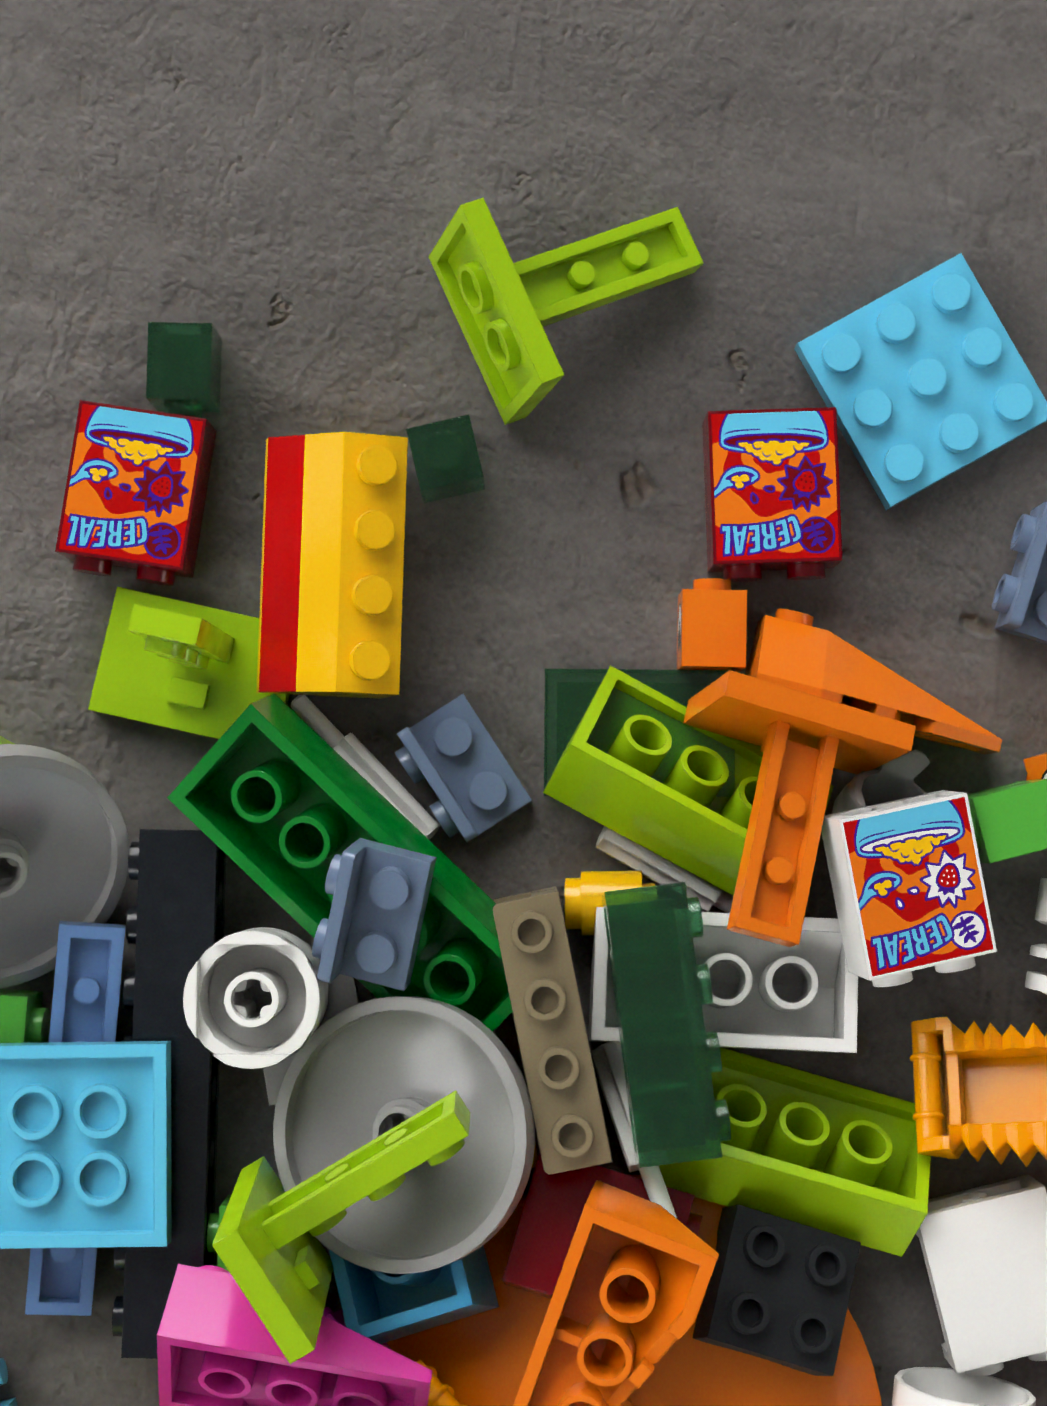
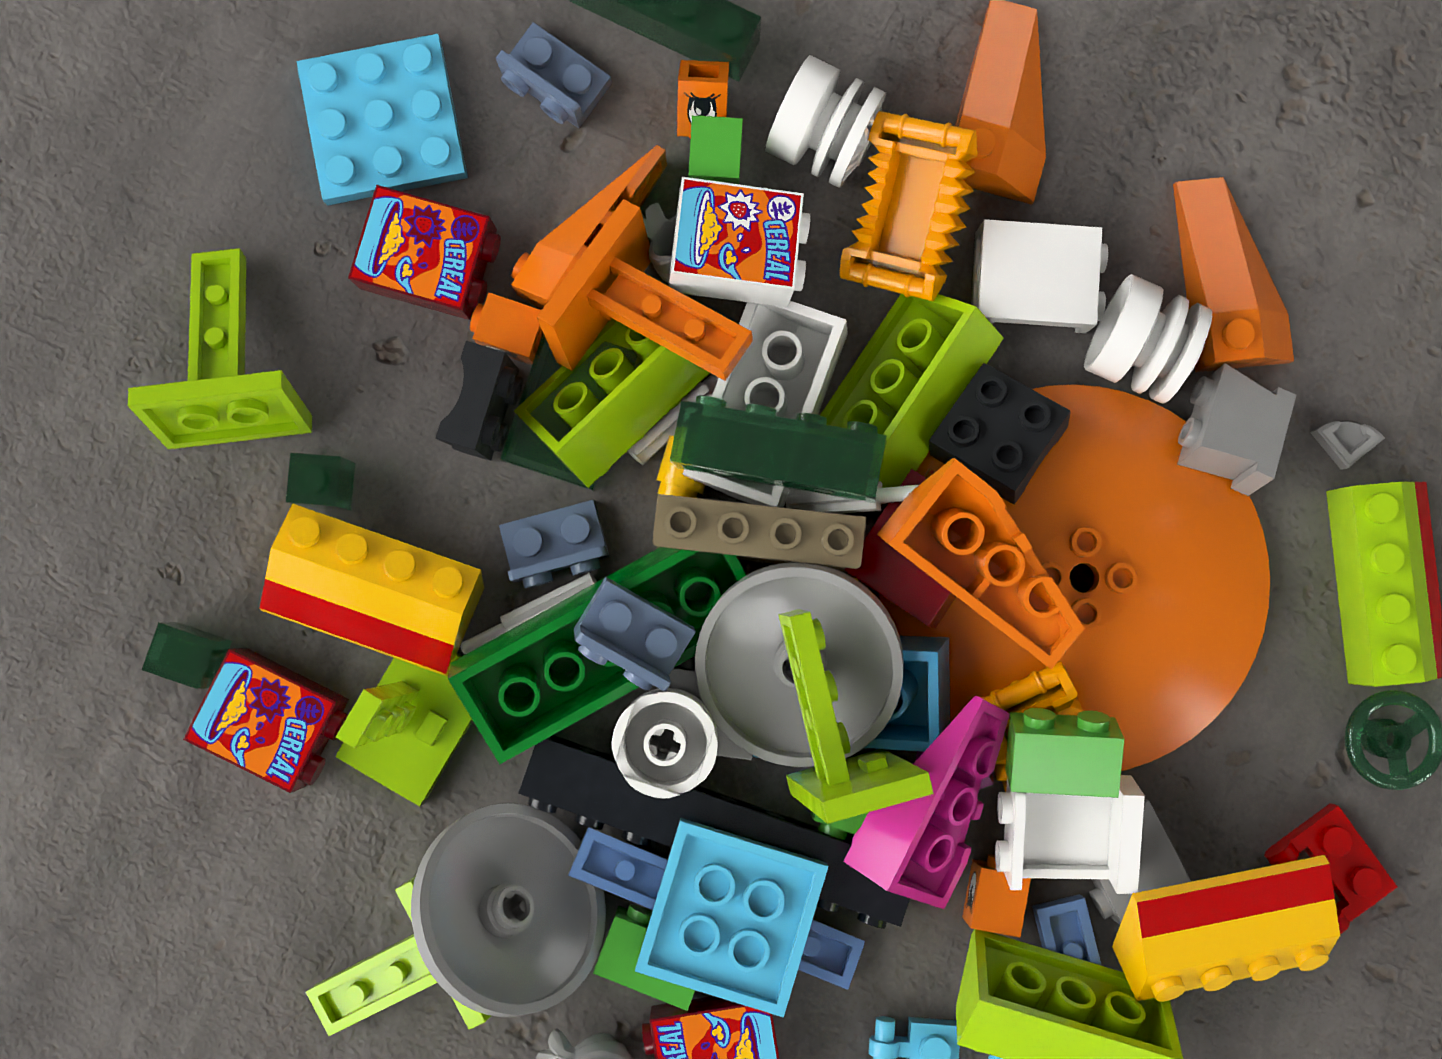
camera: 75 degrees left, 0 degrees up
none -> black brick [436,341,523,461]

